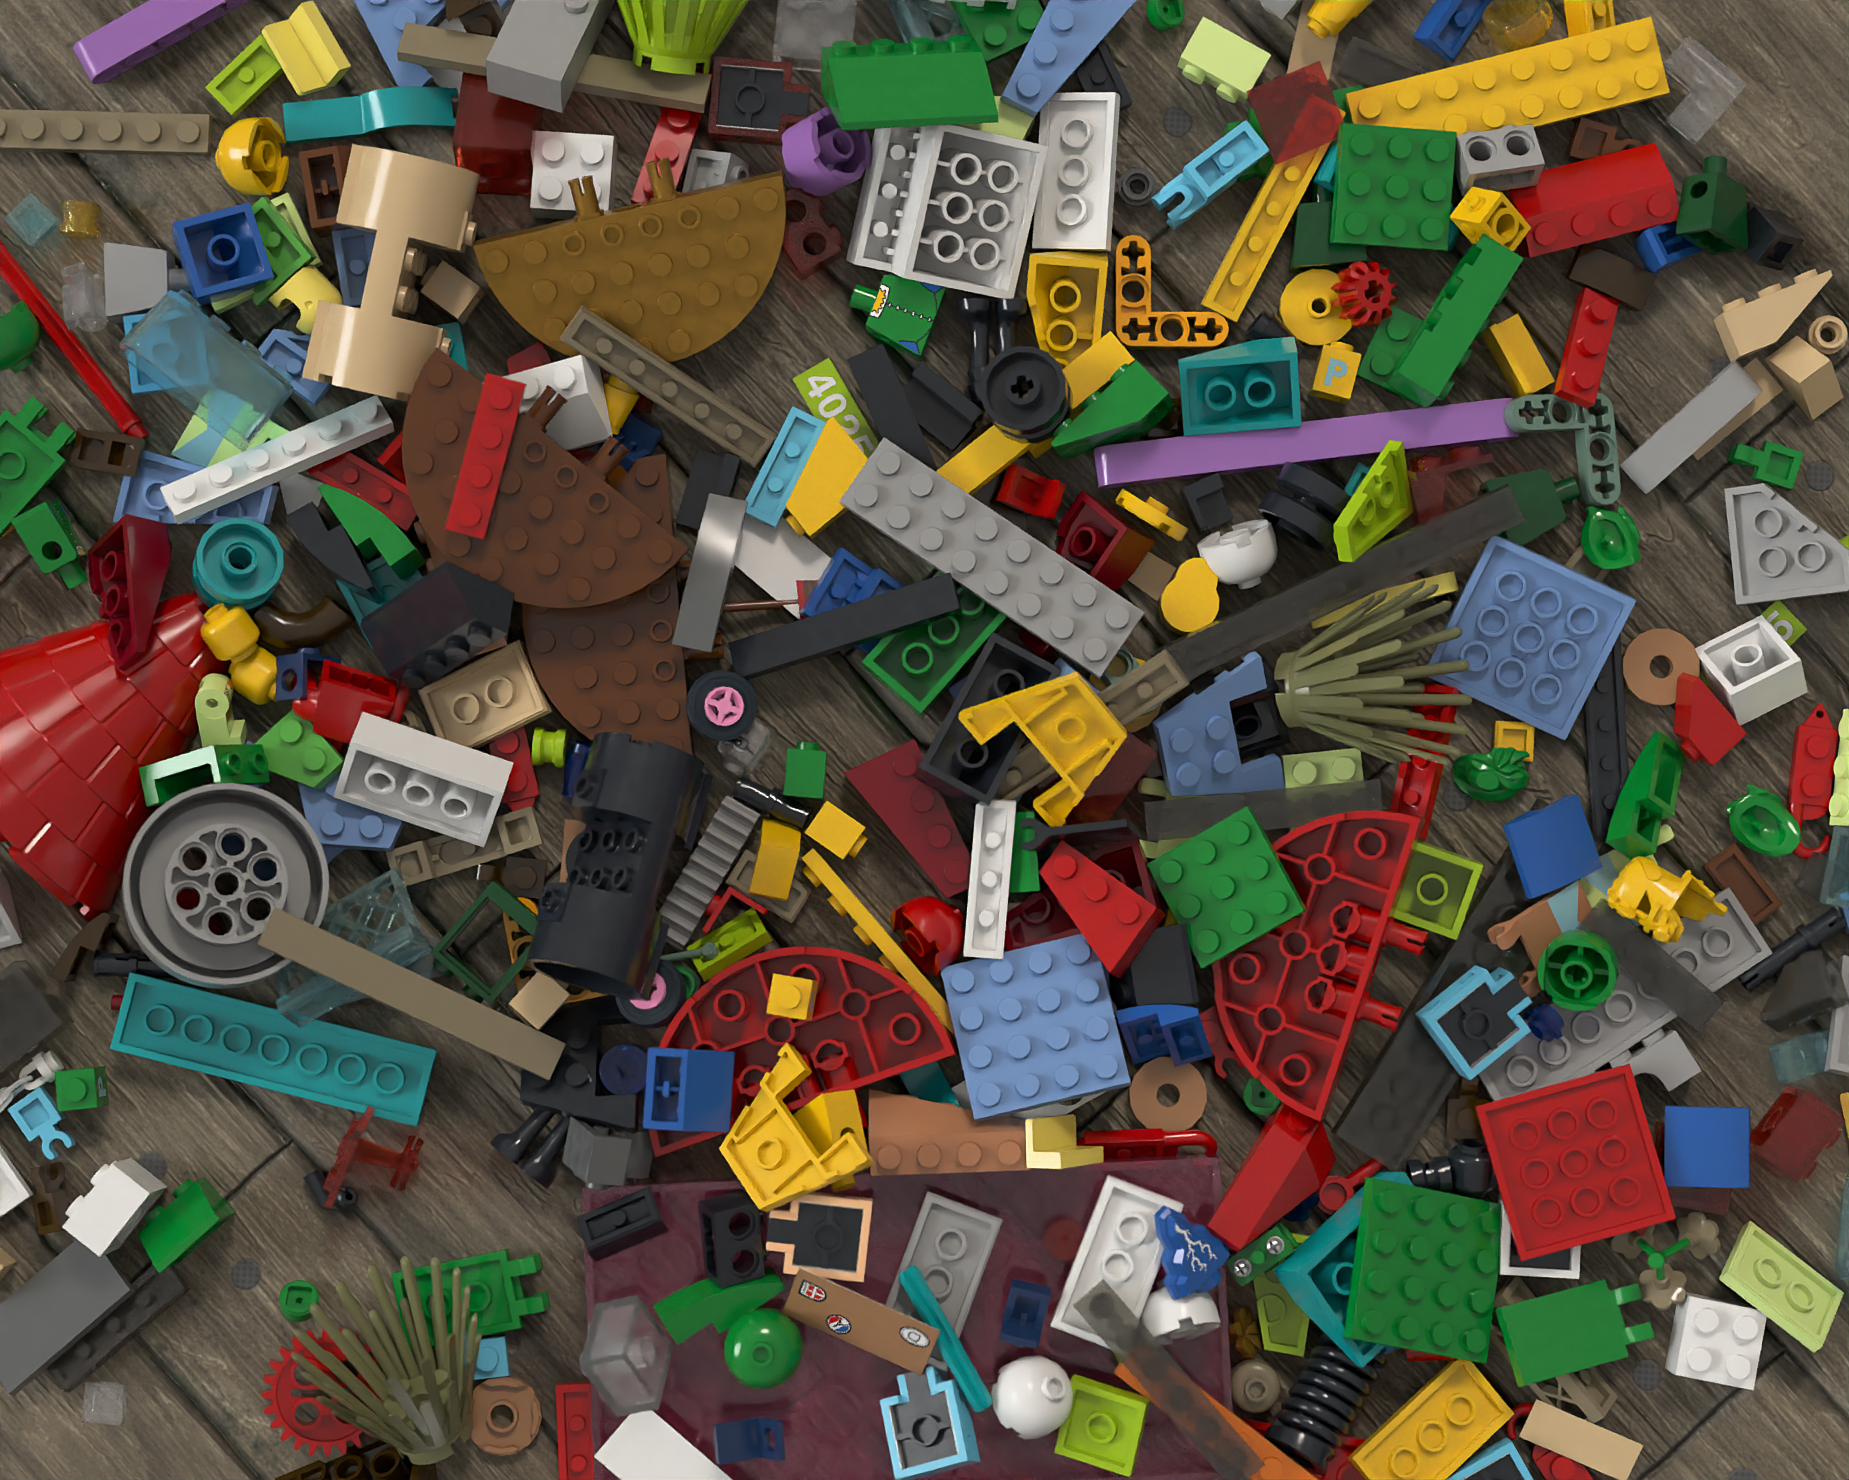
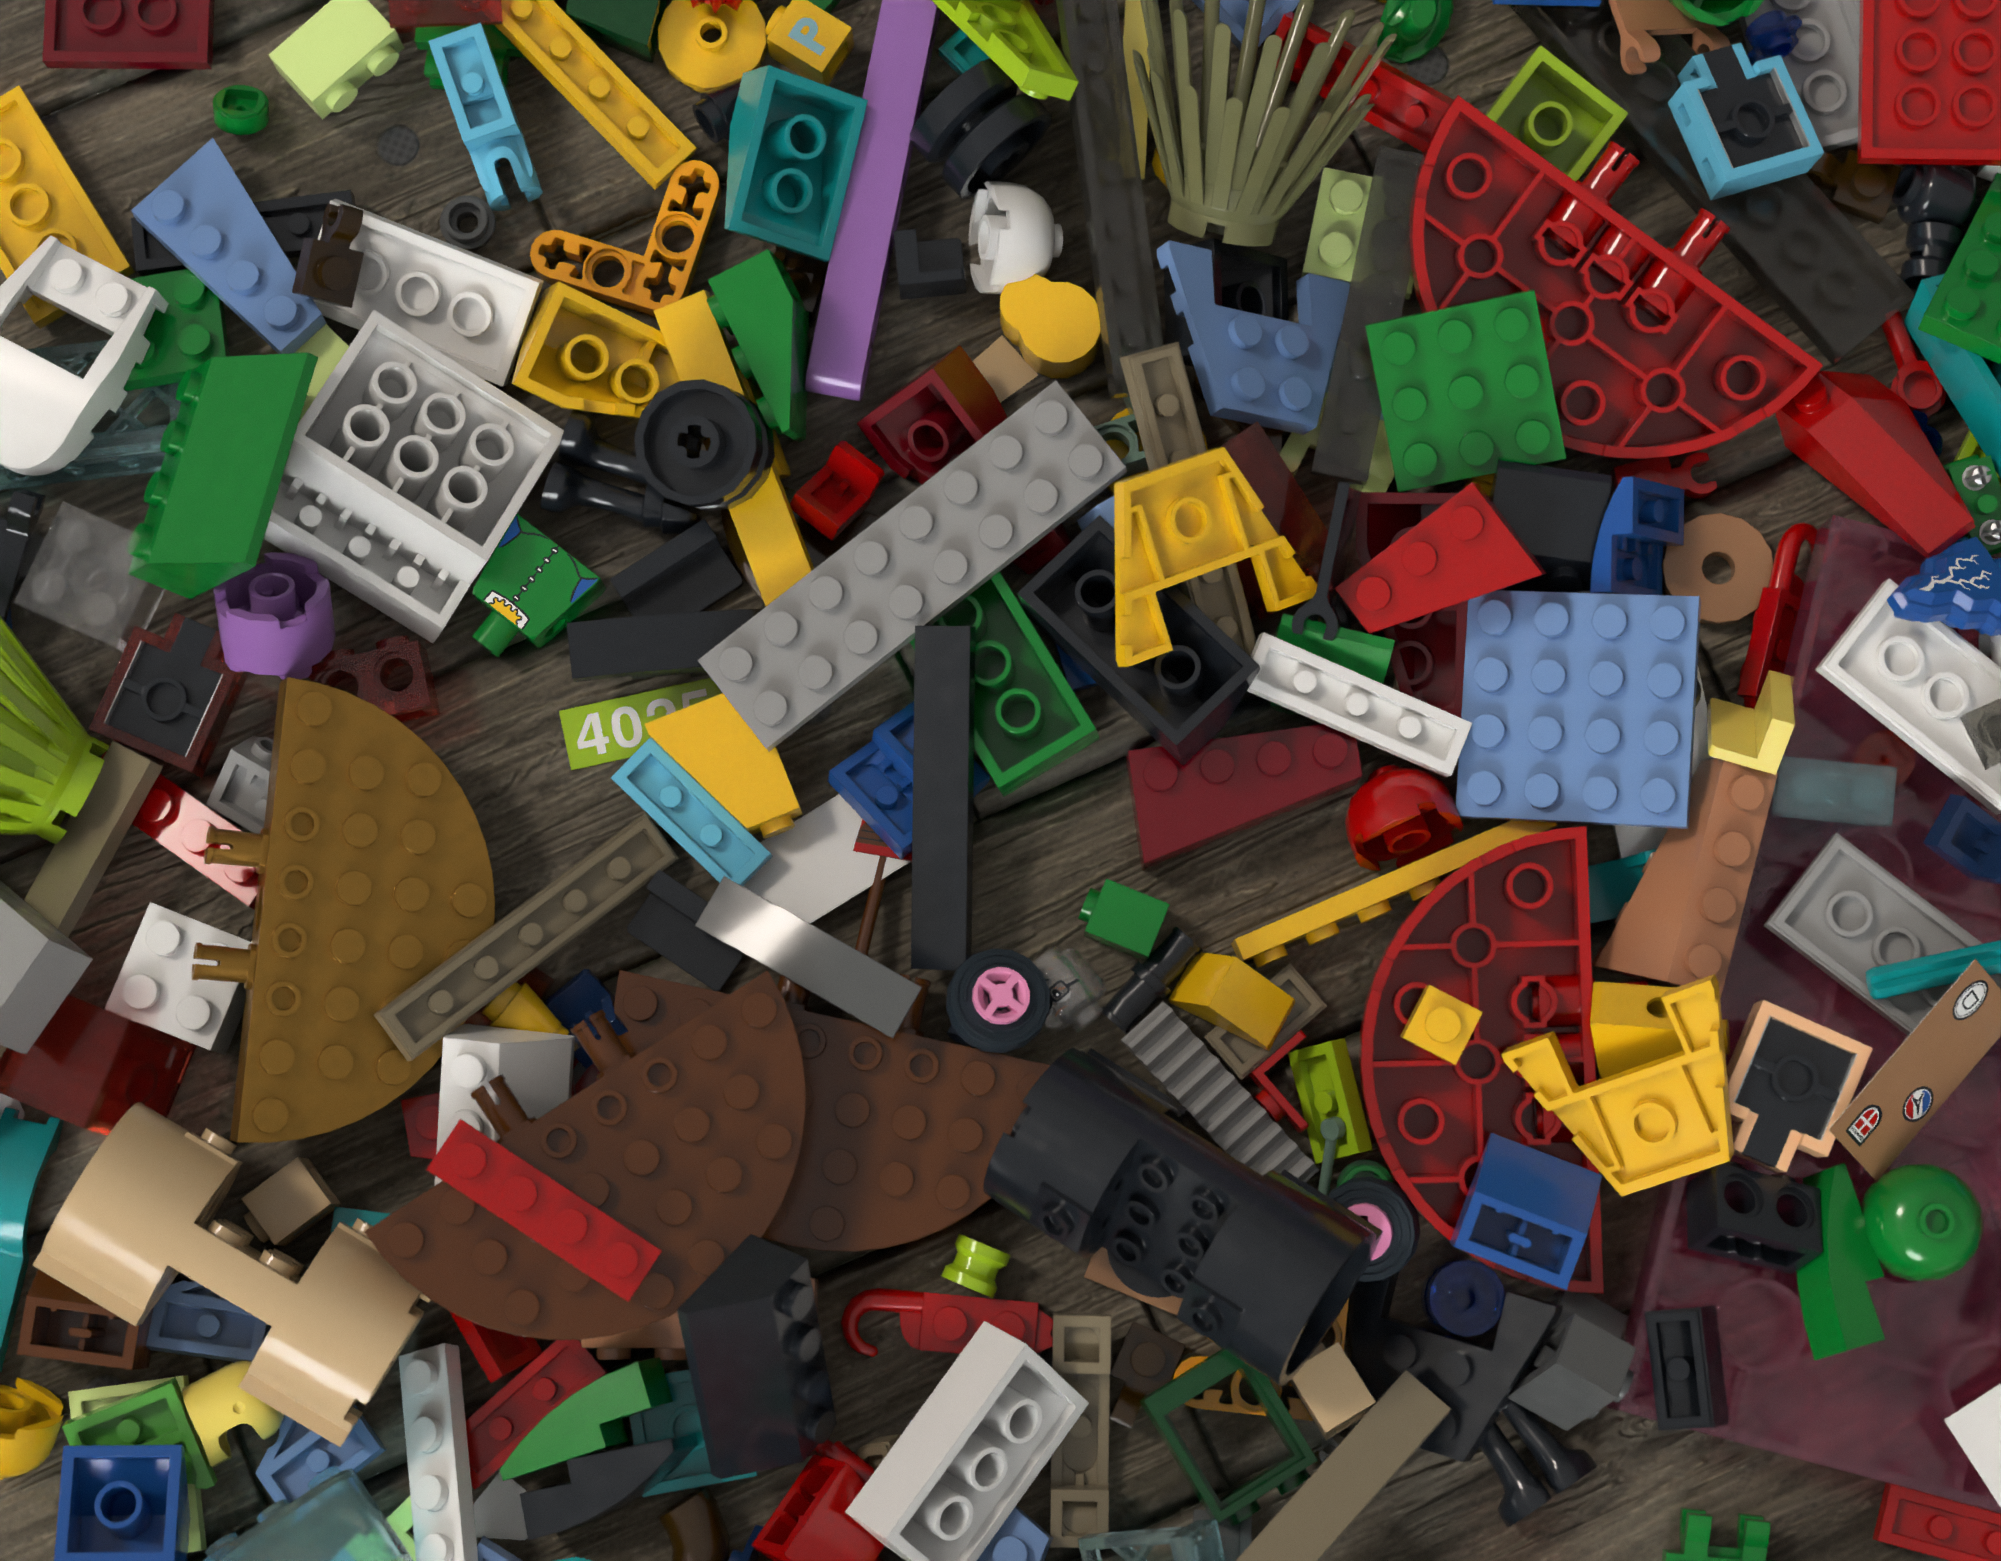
camera: 70 degrees left, 5 degrees down
tan tile [418,640,552,750] -> none
clear blue cone [561,740,591,799] -> none
clear brick [579,1295,674,1417] -> none
yellow brick [805,801,868,860] -> none
yellow plate [1115,489,1189,542] -> none
green tile [1243,1077,1282,1115] -> none
none -> dark brown plate [292,204,364,308]
none -> clear light blue plate [1772,756,1897,827]

